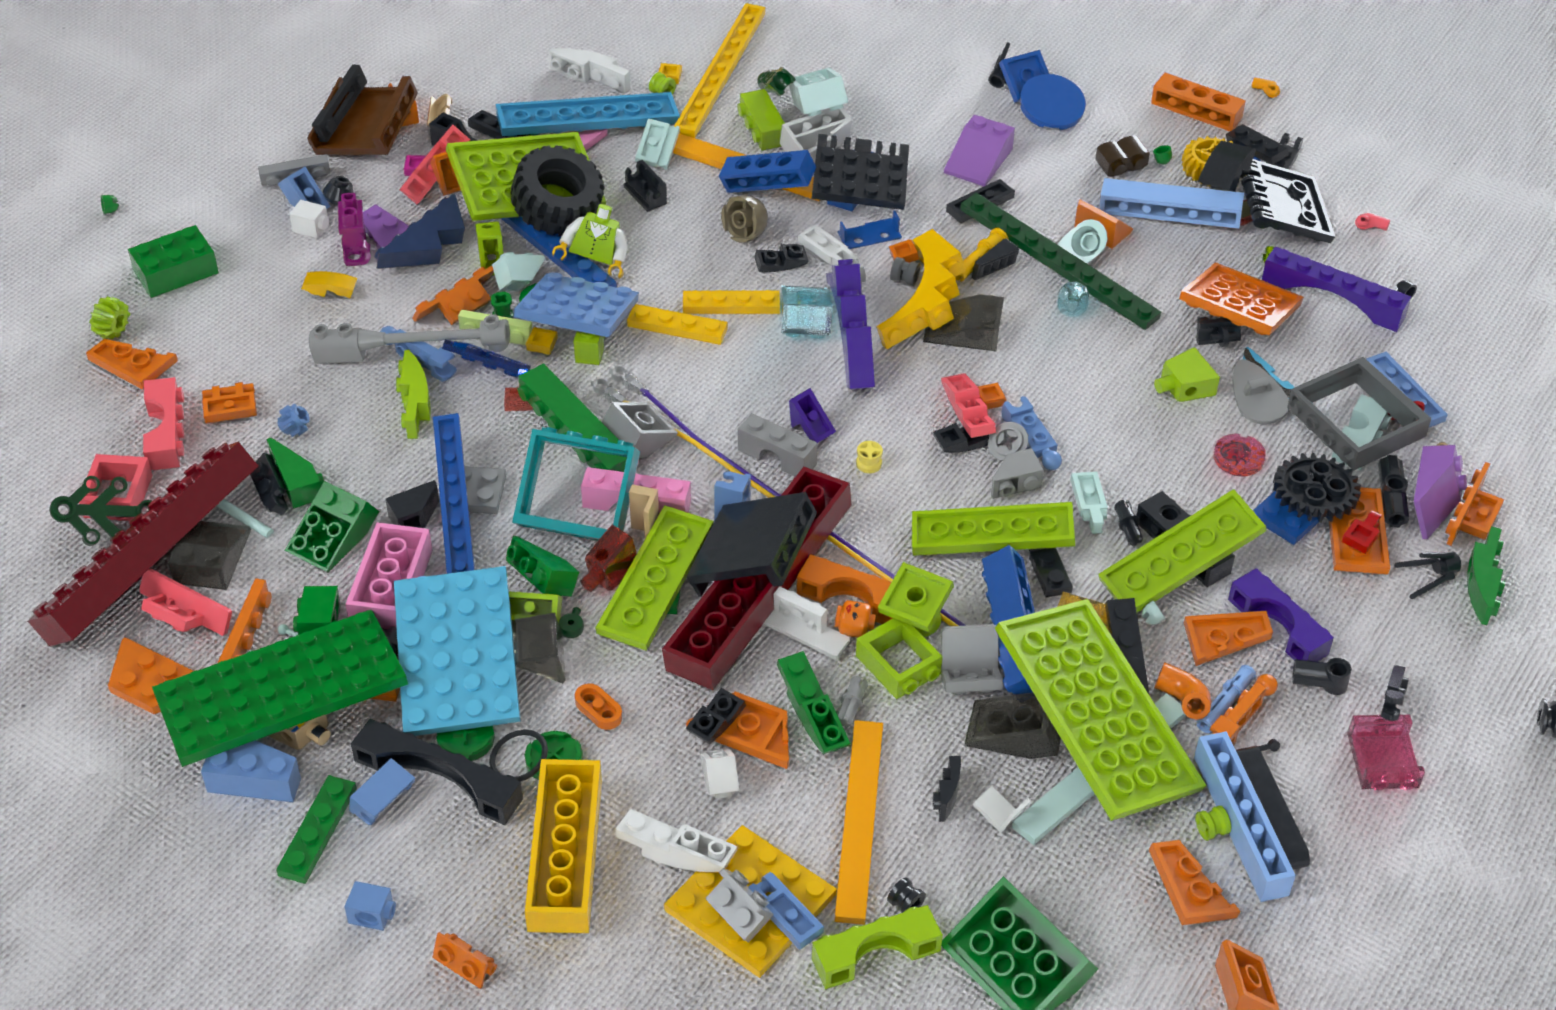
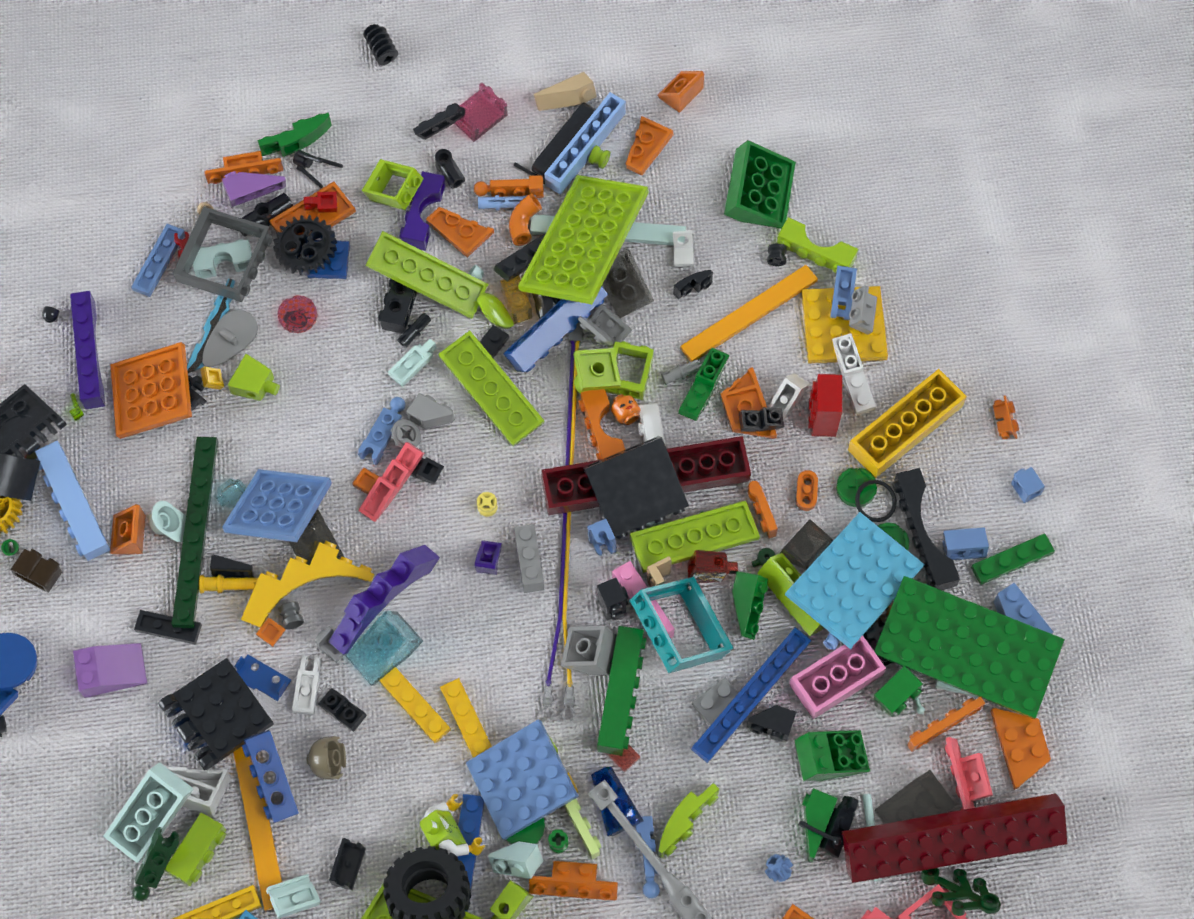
camera: 130 degrees left, 20 degrees up
none -> yellow tile [200,366,224,390]
none -> medium blue plate [222,469,332,542]
none -> lime window [362,159,424,210]
none -> lime arm [477,293,514,329]
none -> tan slope [534,72,597,111]
none -> black brick [597,578,628,621]
none -> orange hinge [747,480,778,539]
none -> black hinge [798,820,842,845]
none -> red brick [808,374,842,437]

